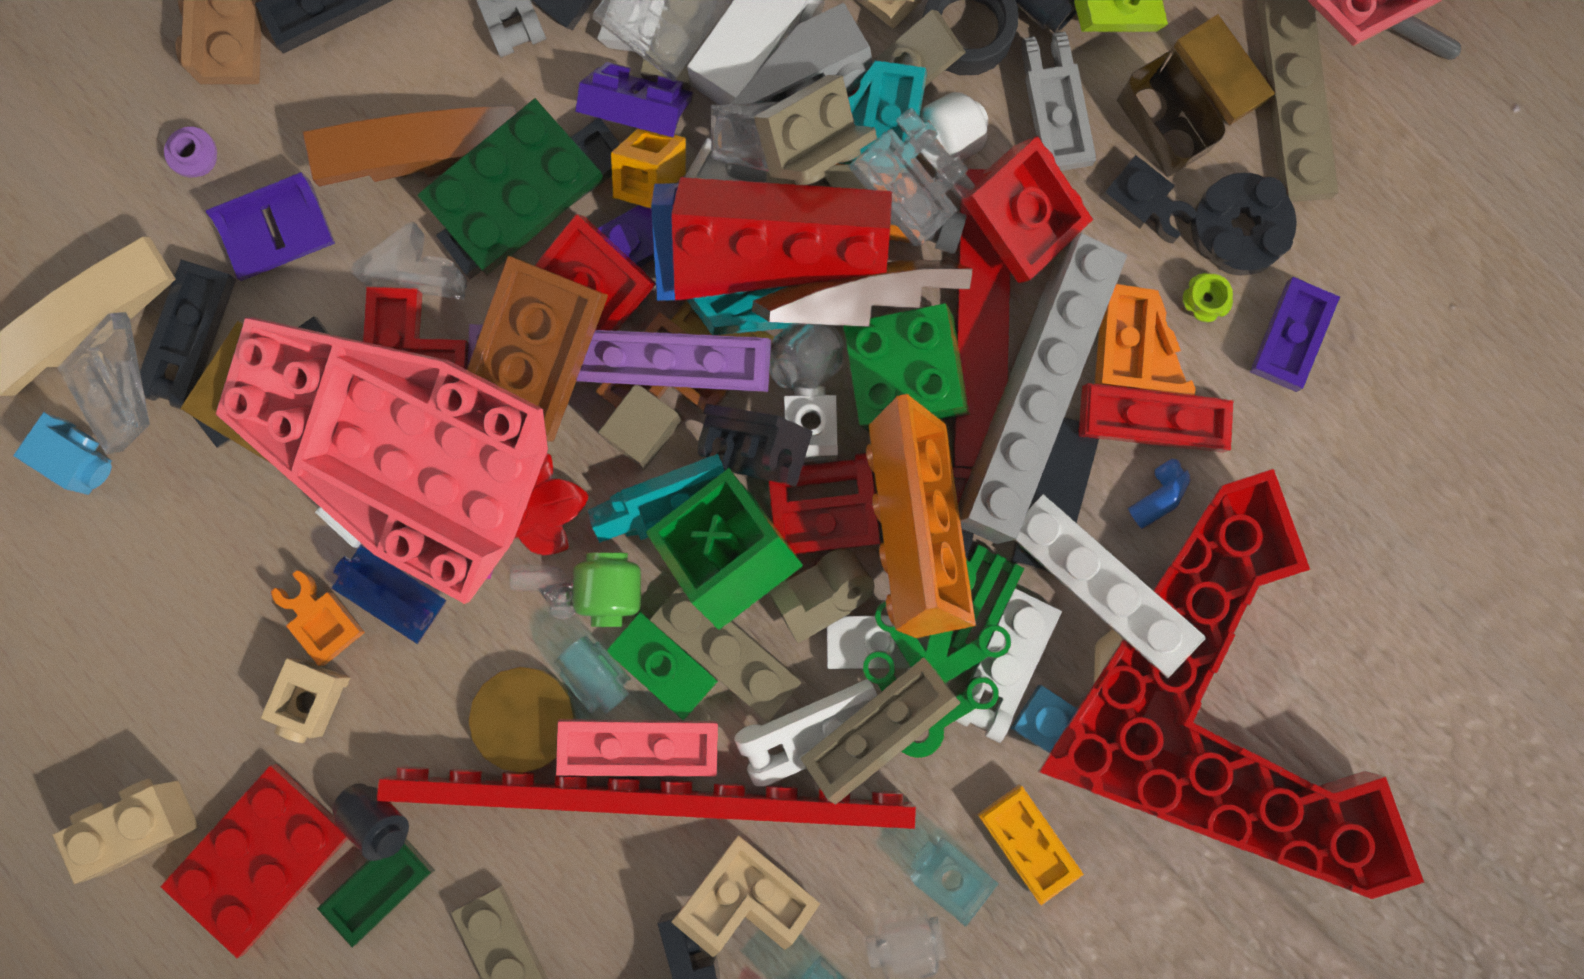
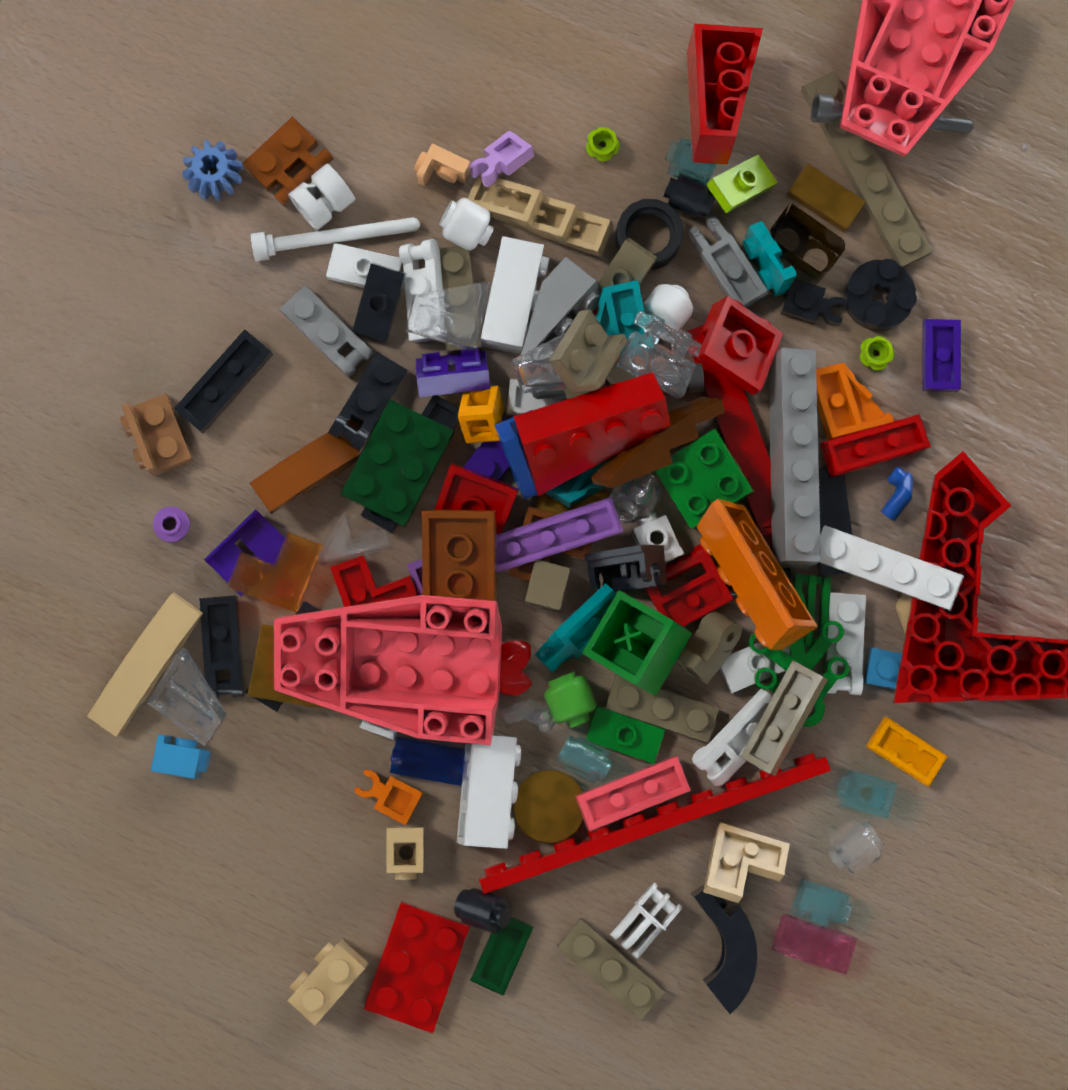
camera: 25 degrees left, 0 degrees up
none -> clear orange plate [227,531,323,612]
none -> black plate [328,352,408,451]
none -> white brick [456,735,521,849]
none -> white arm [610,882,682,959]
none -> teal wing [743,221,797,298]

